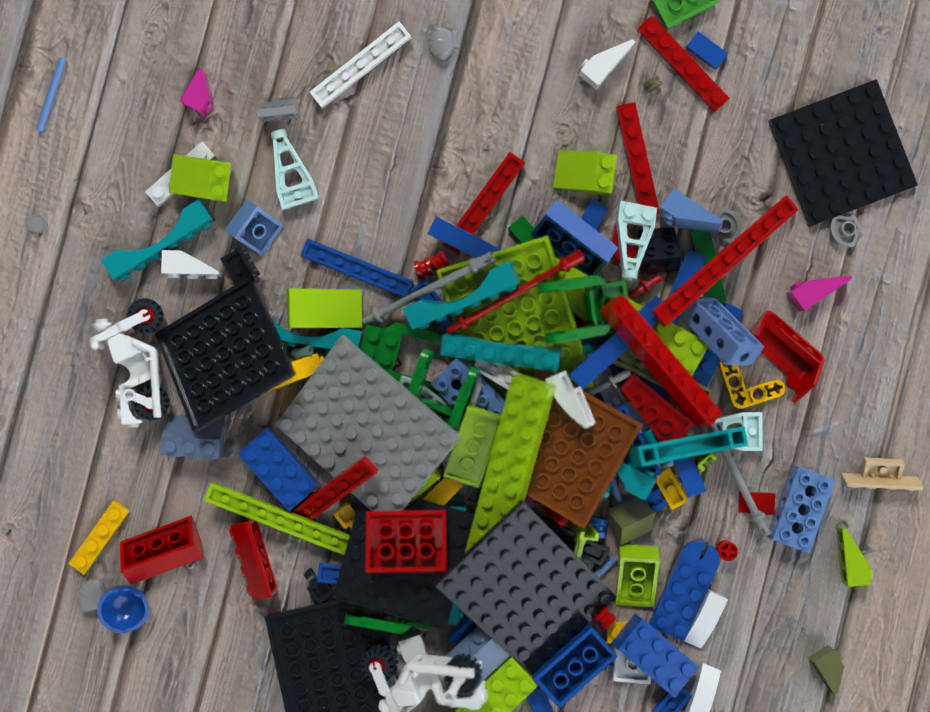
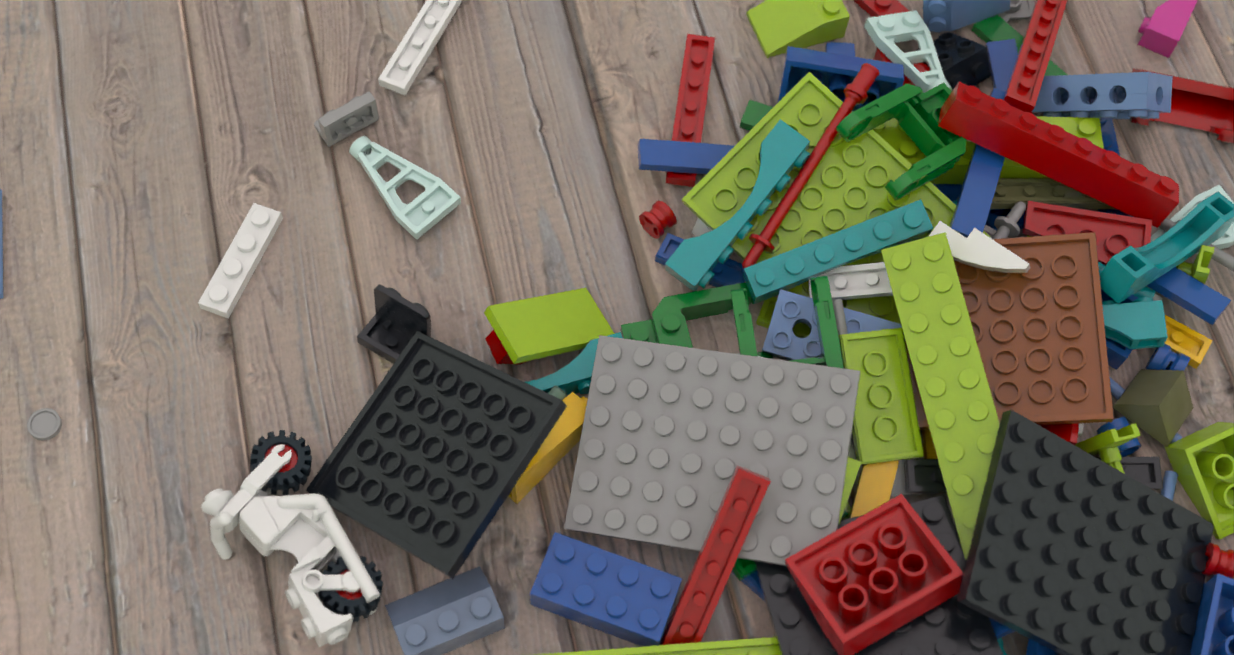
camera: 30 degrees left, 25 degrees down
teal arch [101,199,215,282] -> none
white slope [161,250,223,279] -> none
lime slope [169,154,232,202] -> none
dark pink slope [180,68,213,117] -> none
medium blue slope [224,199,284,256] -> none
blue tile [300,238,414,298] -> none
yellow plate [333,501,356,529] -> none
light grey bar [362,251,496,325] -> none
red wheel [428,250,451,272] -> none
yellow beam [718,361,786,409] -> none

